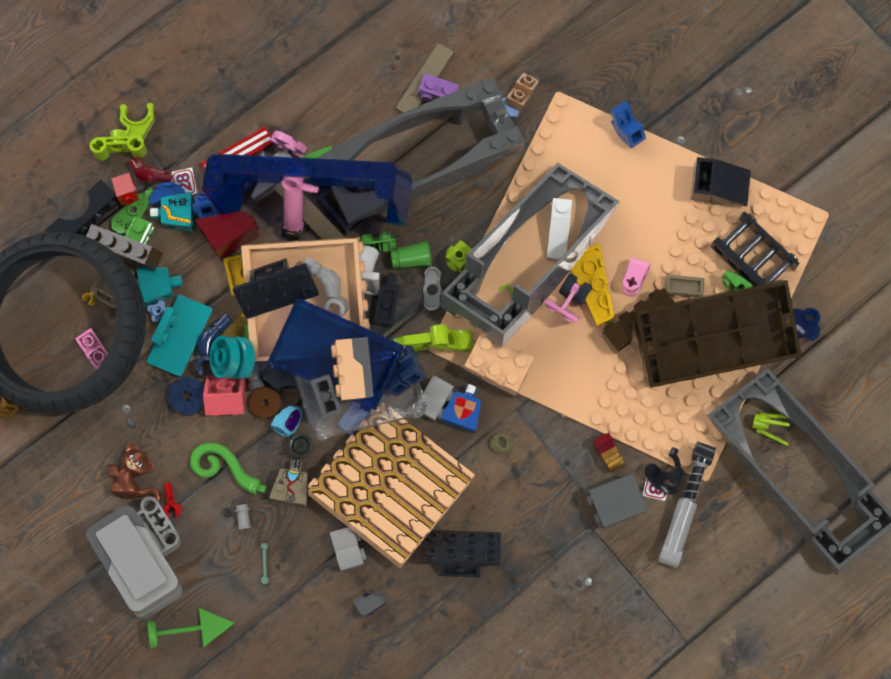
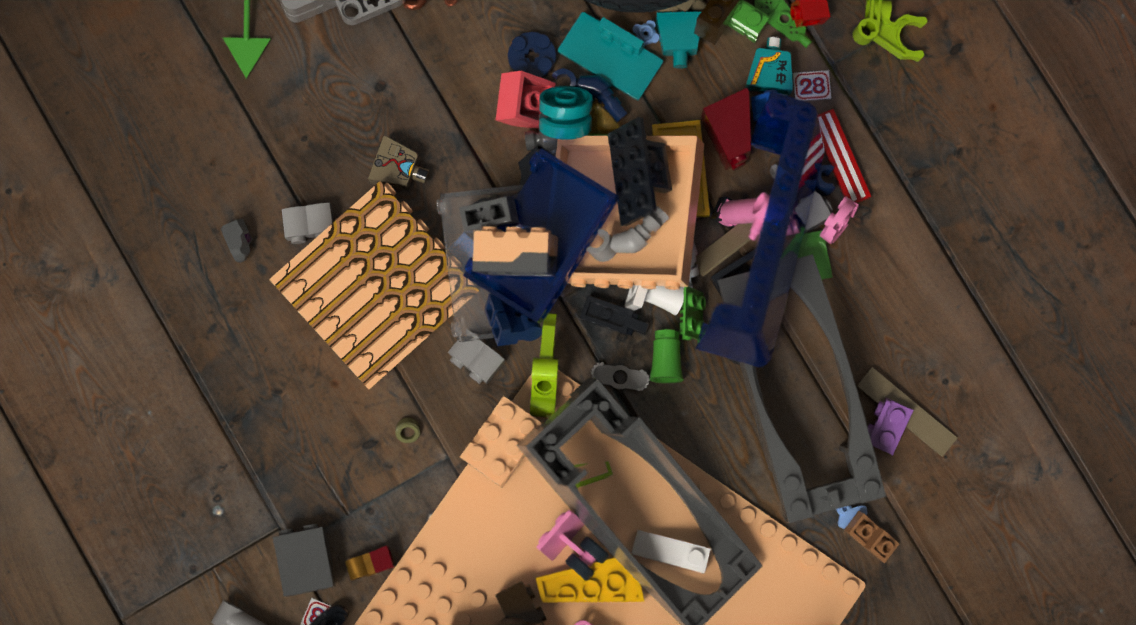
camera: 100 degrees right, 5 degrees up
dark red arm [128,157,172,184] -> none
blue tile [150,182,185,206] -> none
red bar [162,482,182,520] -> none
bright green plant [190,443,267,495] -> none
light grey pin [234,504,251,529] -> none
reddish brown piece [250,388,281,419] -> none
sand green hinge [260,543,269,584] -> none
medium azure rock [271,406,302,437] -> none
pearl dark grey piece [287,432,315,459] -> none
black bracket [421,530,501,577] -> none
blue torso [441,384,481,433] -> none
lime brick [446,240,472,273] -> none

